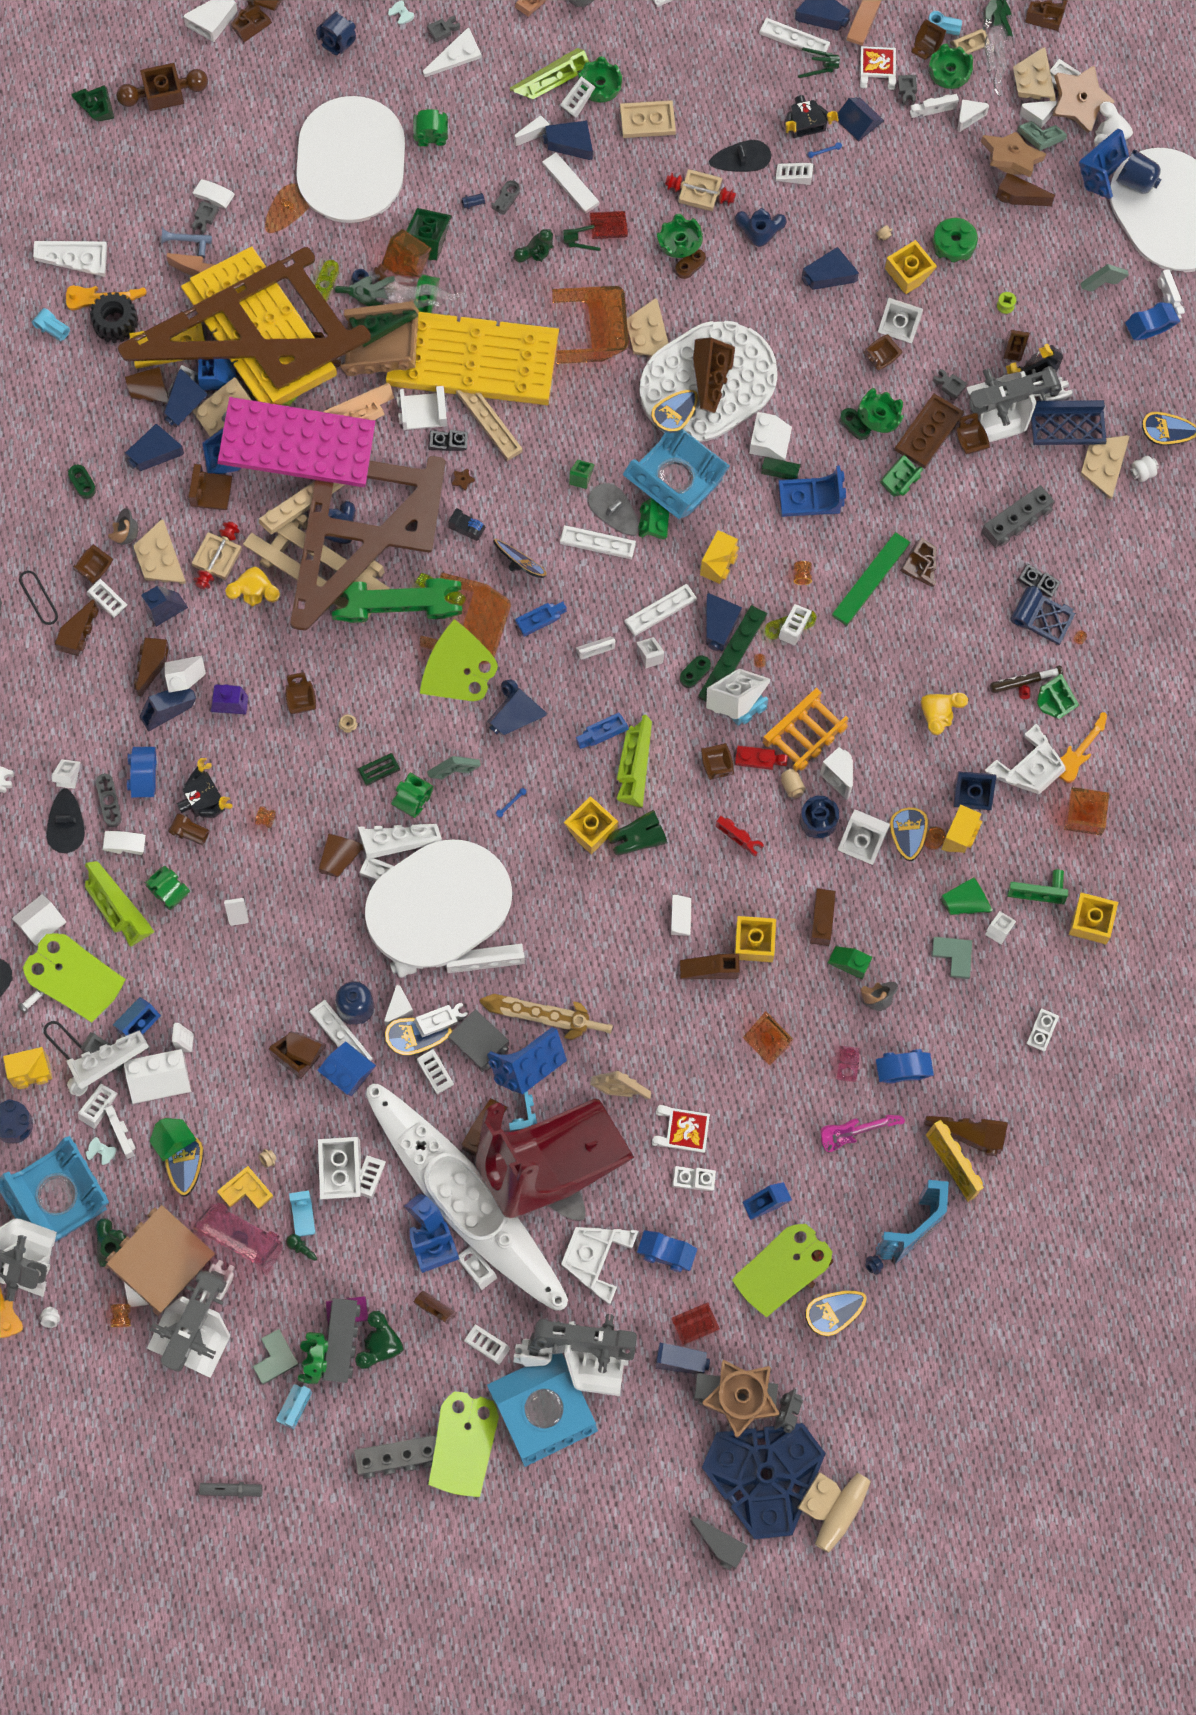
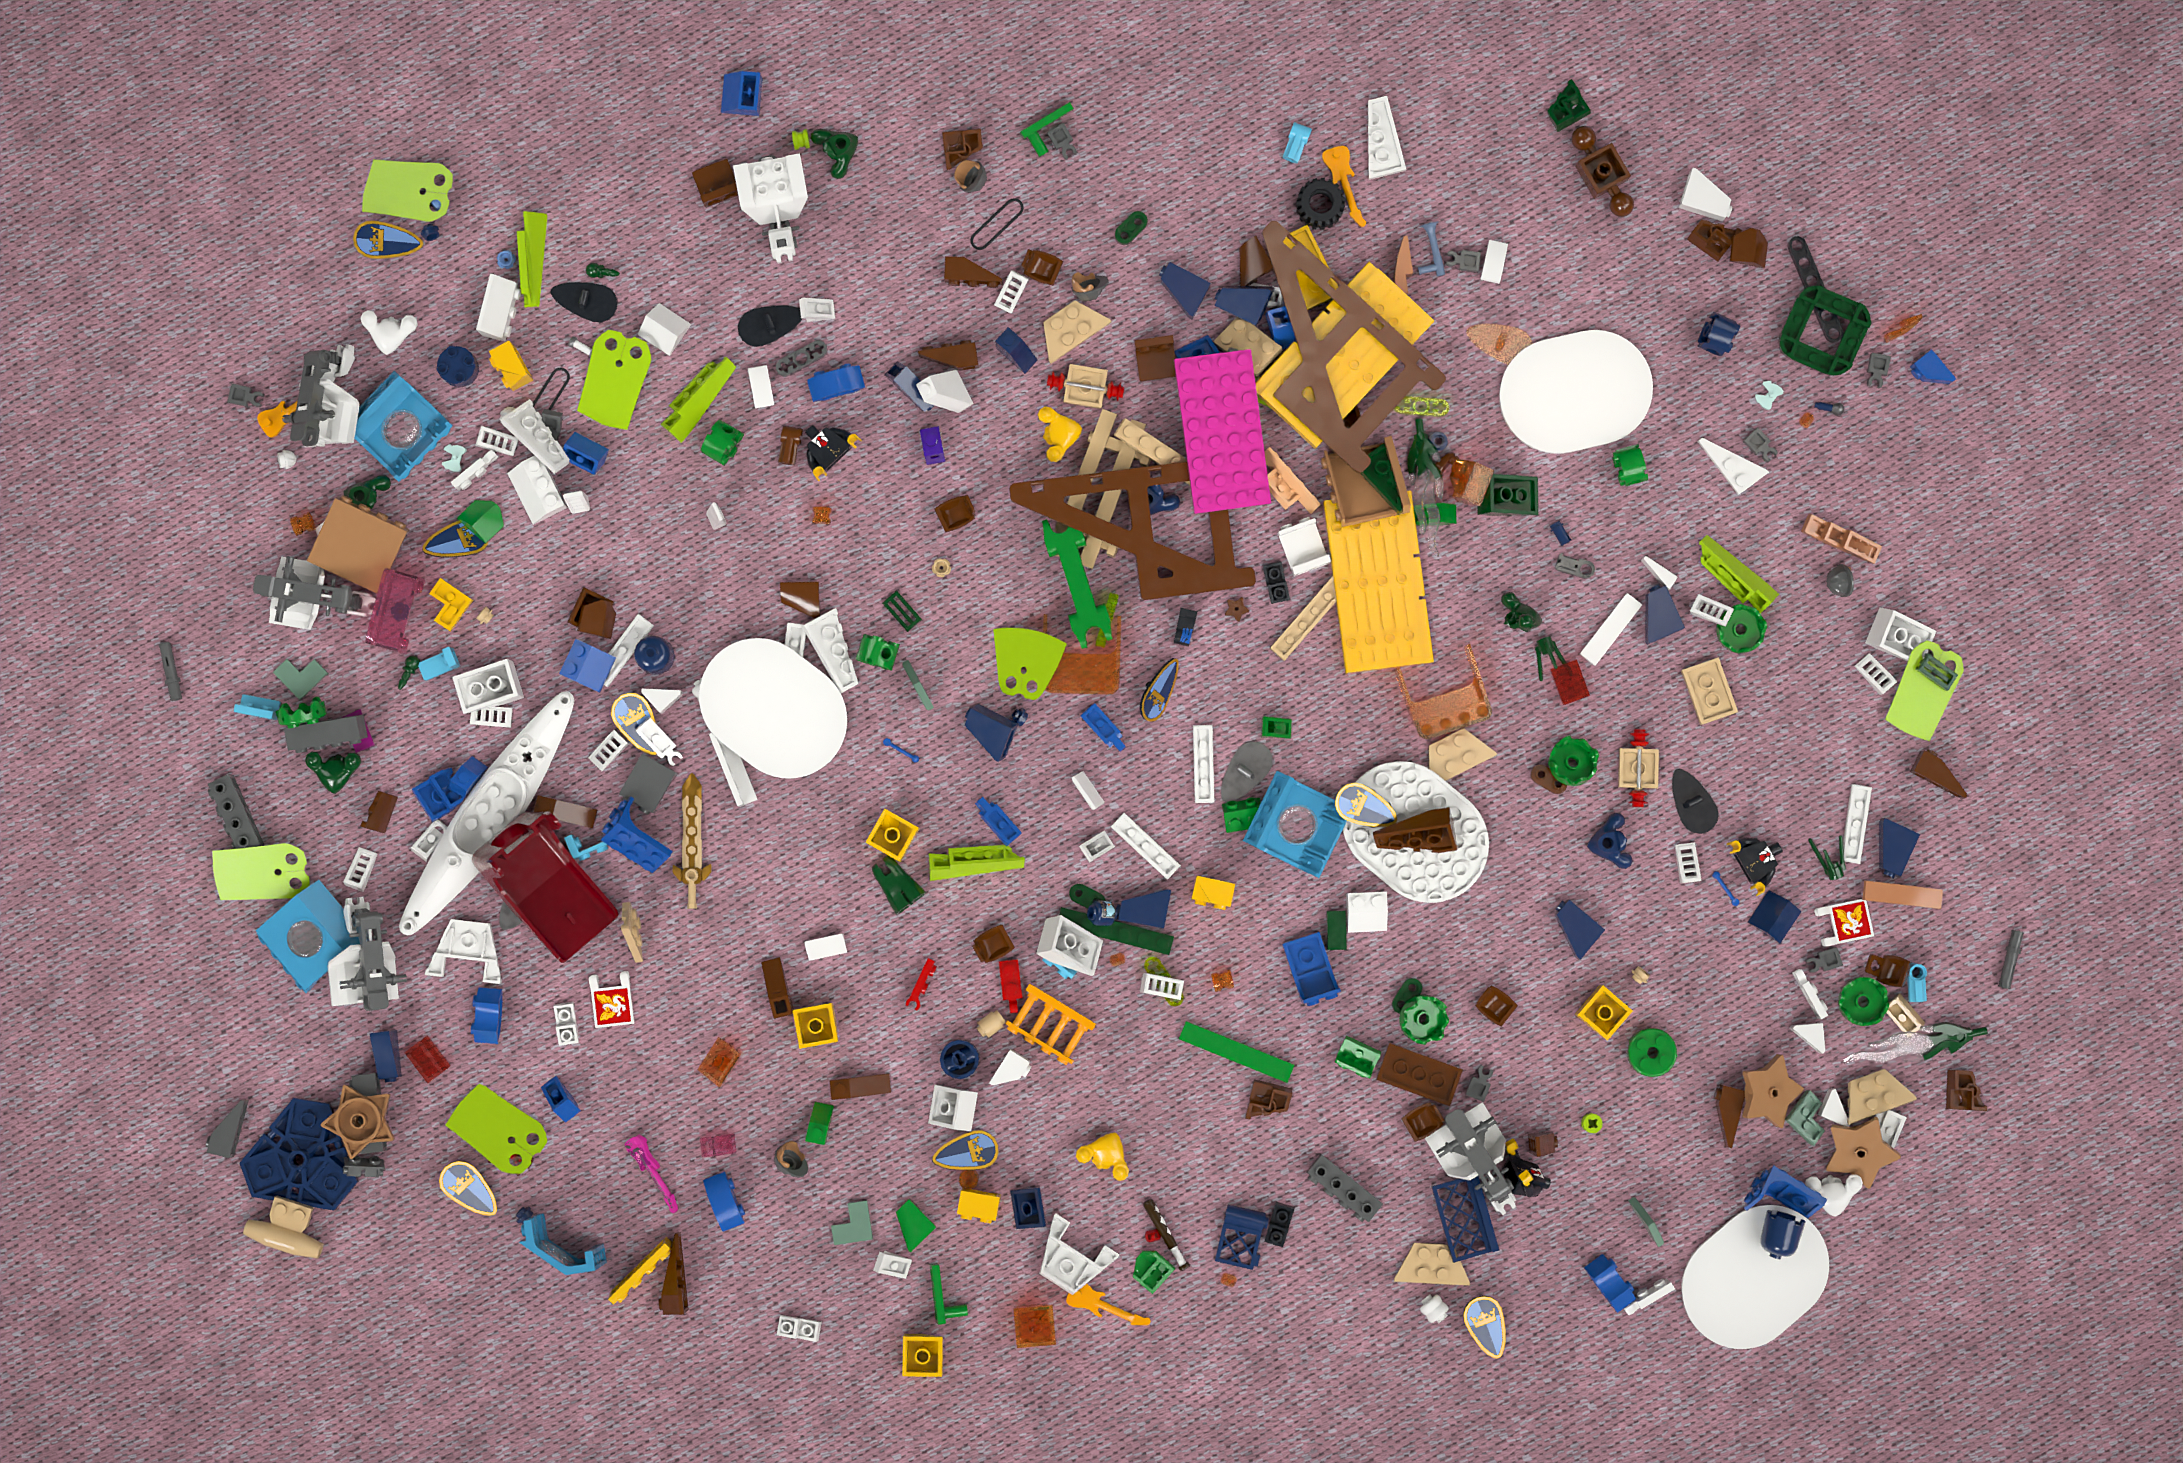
camera: 80 degrees right, 15 degrees up
white slope [878,298,923,343] -> none
none -> dark blue head [1087,900,1118,926]

